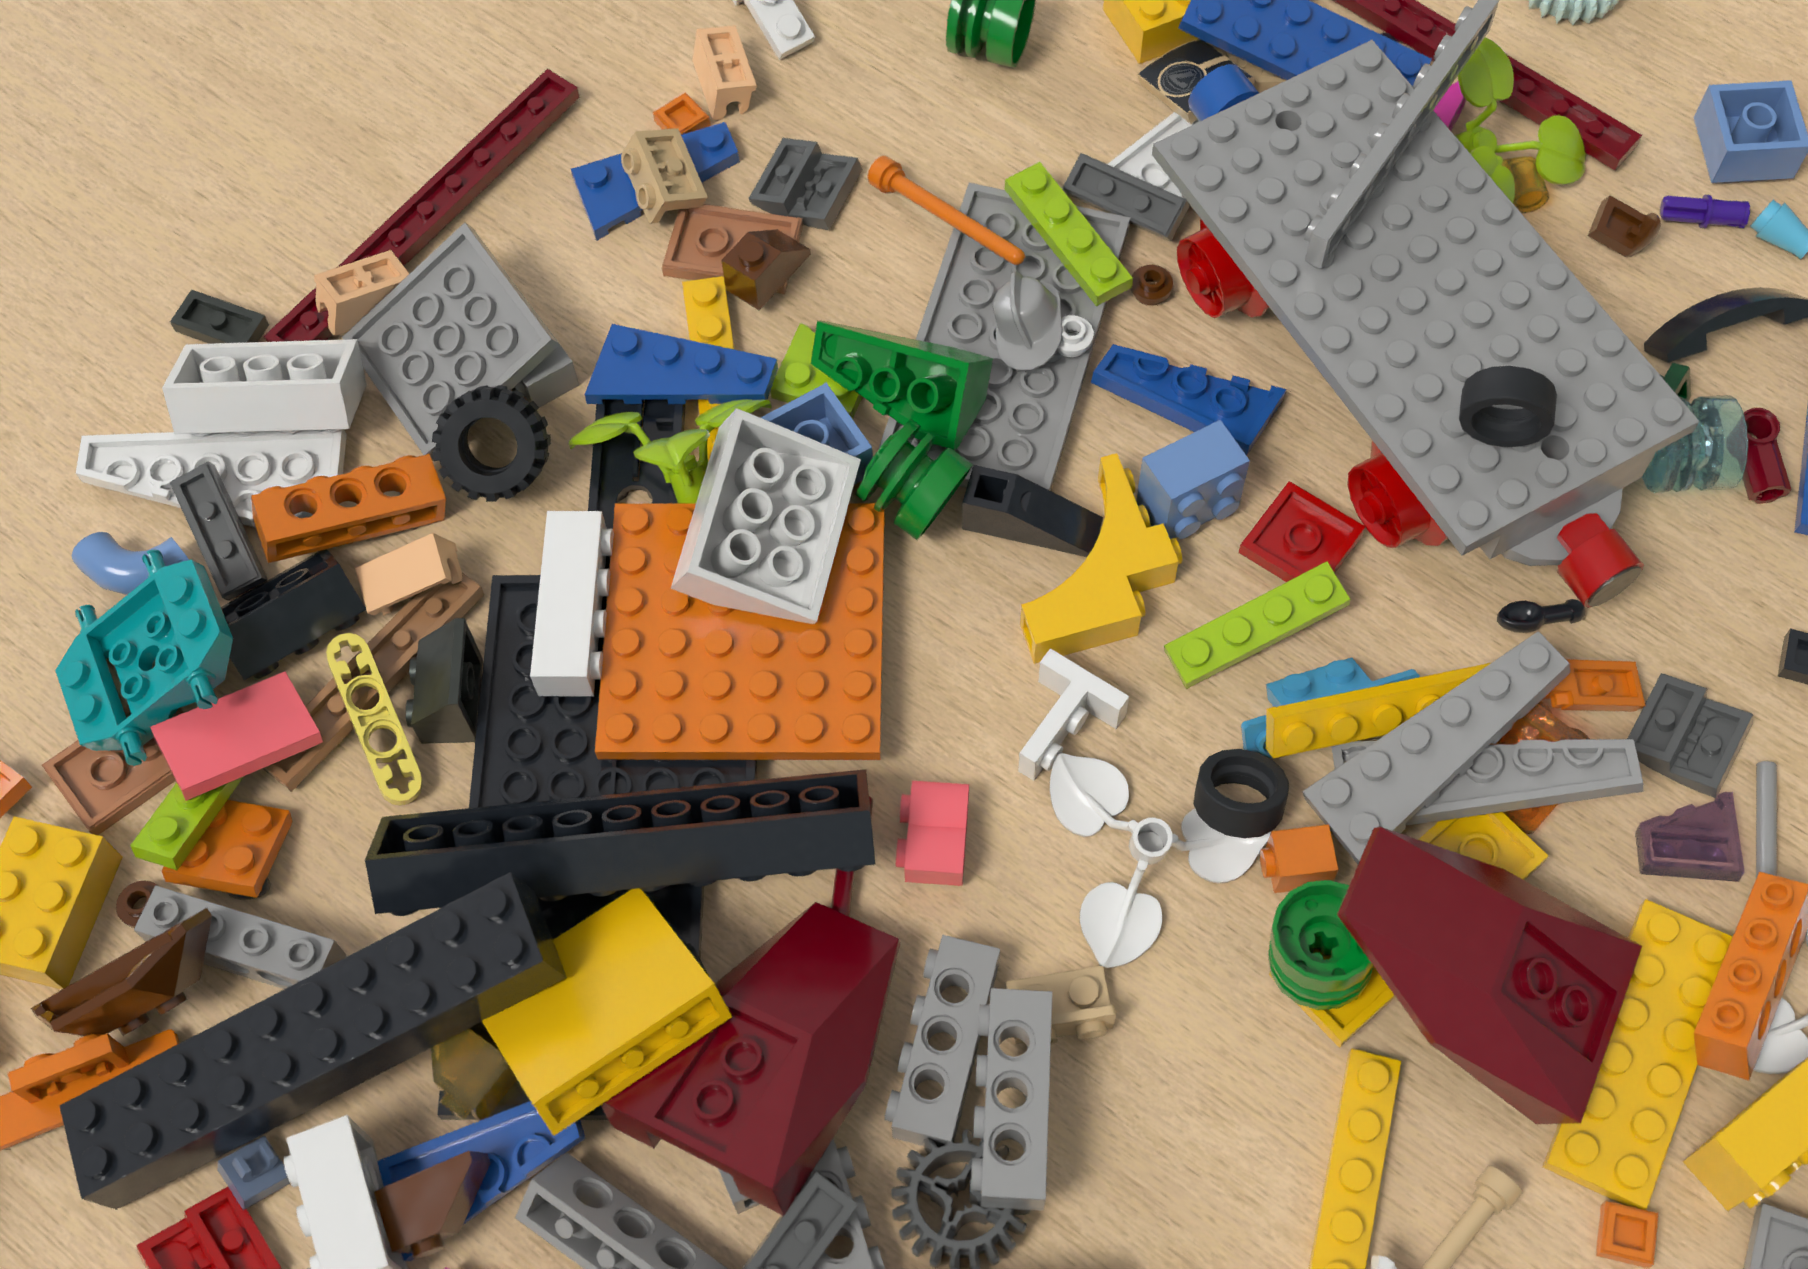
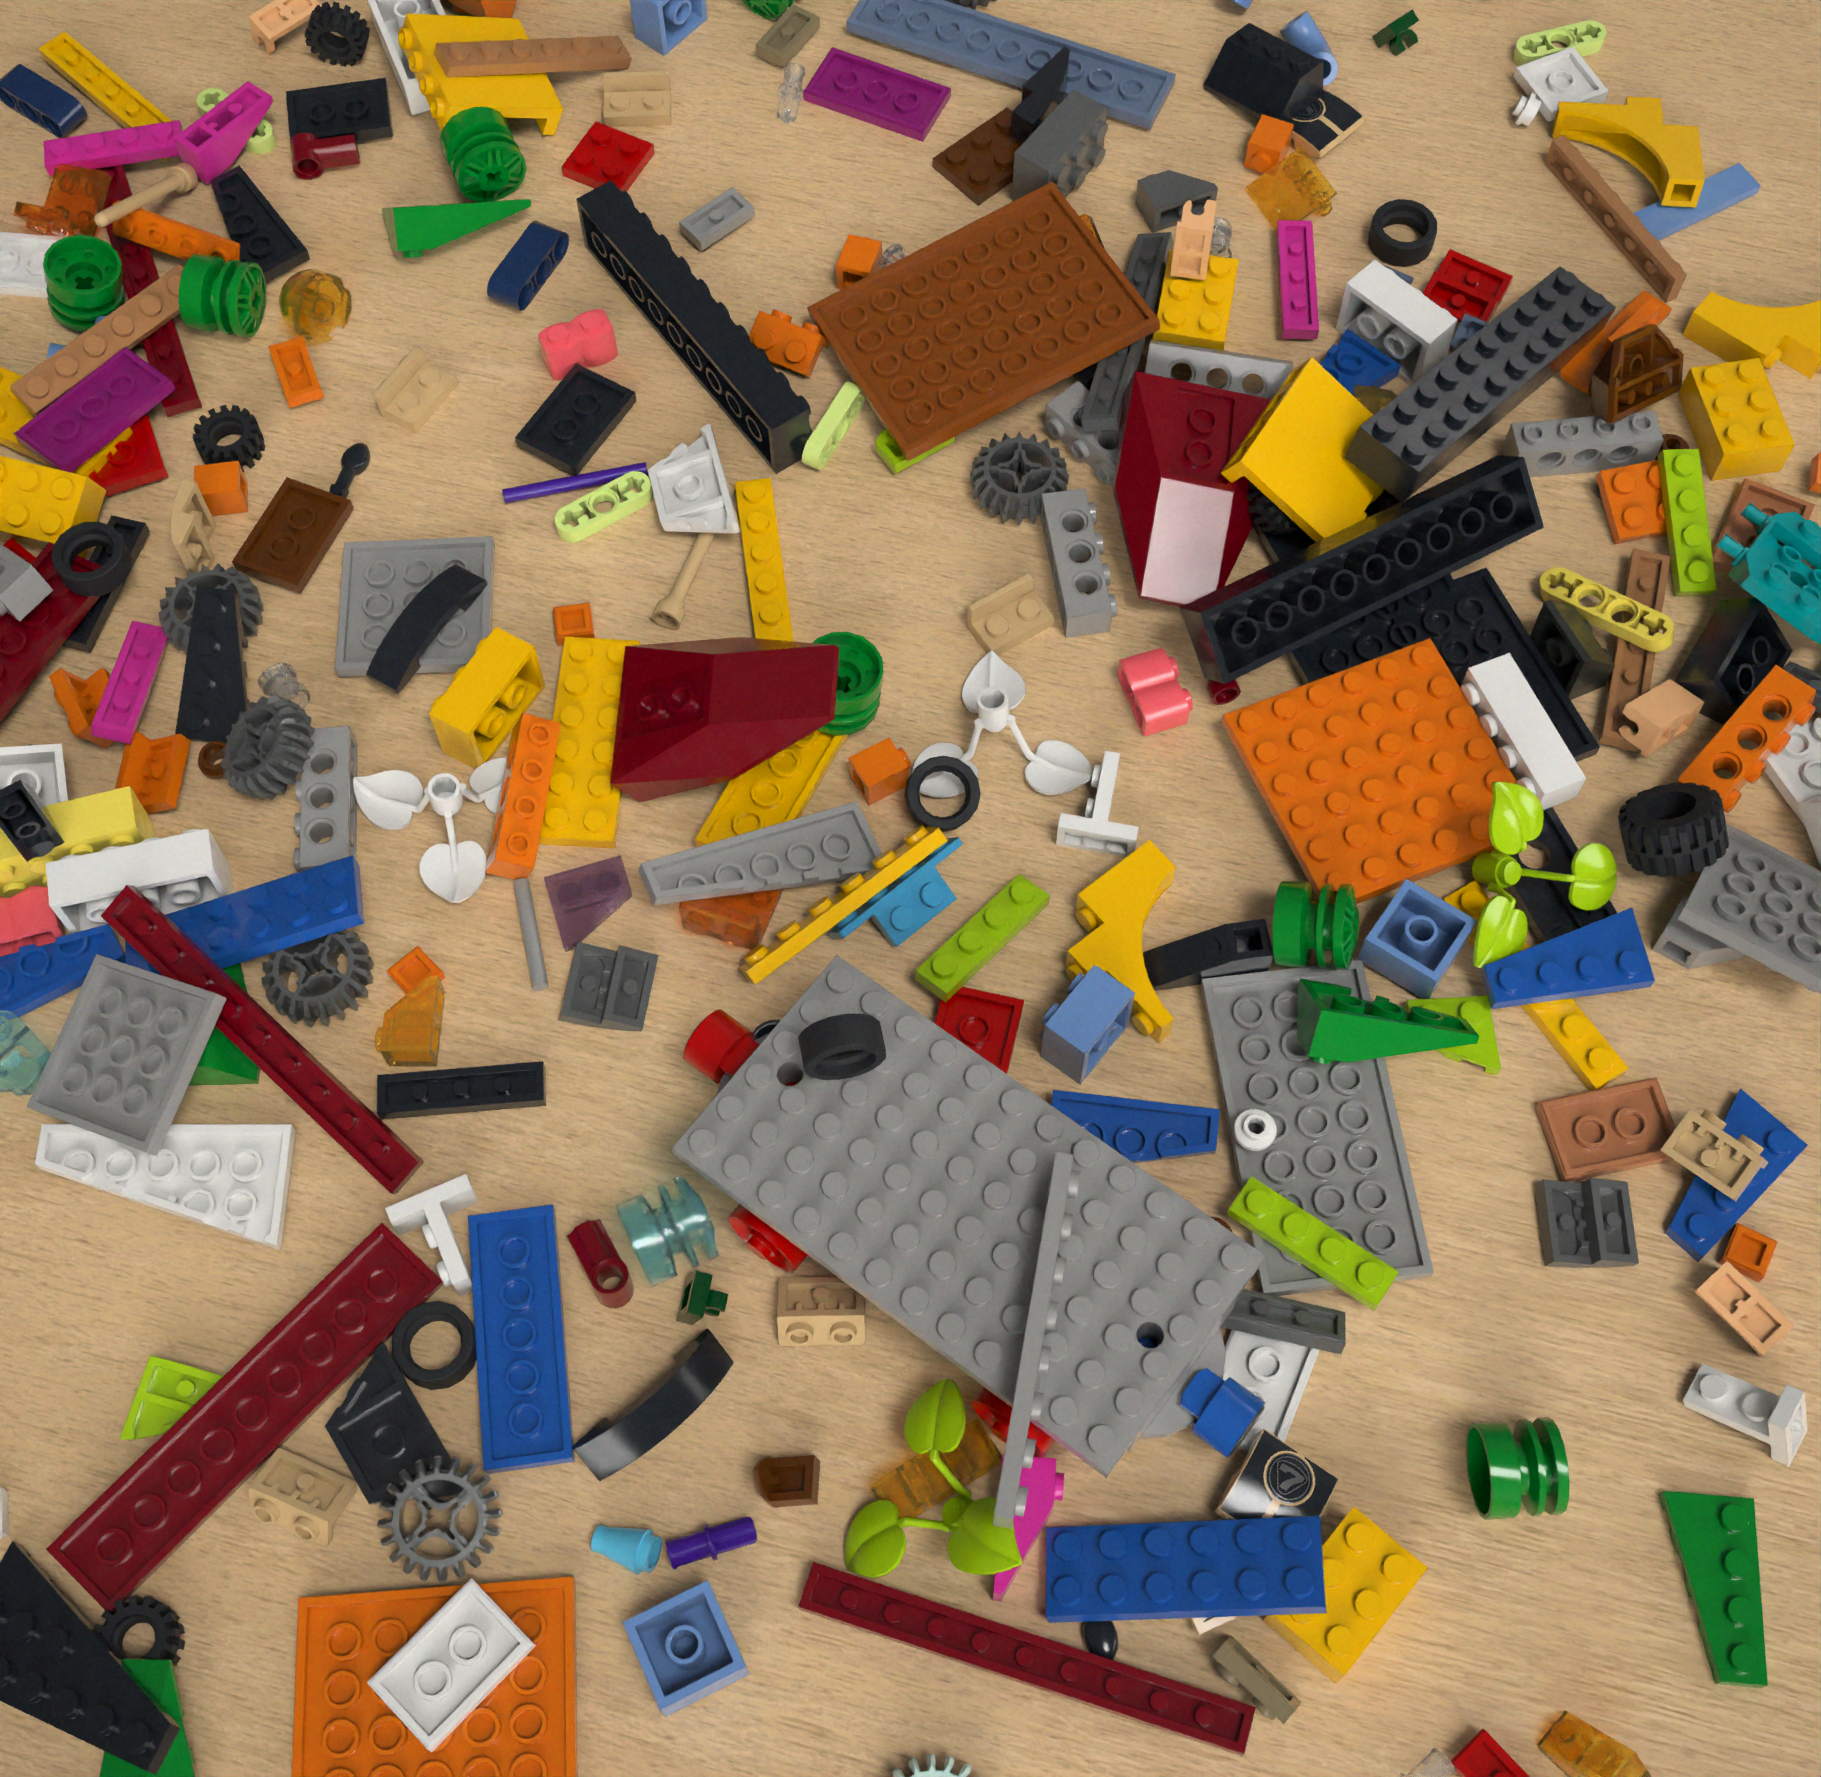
camera: 155 degrees right, 0 degrees up
coral tile [150,672,323,801] -> none
reddish brown slope [374,1150,491,1259] -> none
white slope [671,408,861,624] -> none
reddish brown slope [721,229,811,311] -> none
orange piece [868,155,1025,265] -> none
light grey brick [971,988,1052,1211] -> none
light grey piece [993,272,1062,371] -> none
light grey wing [1302,631,1570,864] -> none
orange hinge [1542,659,1646,712] -> none

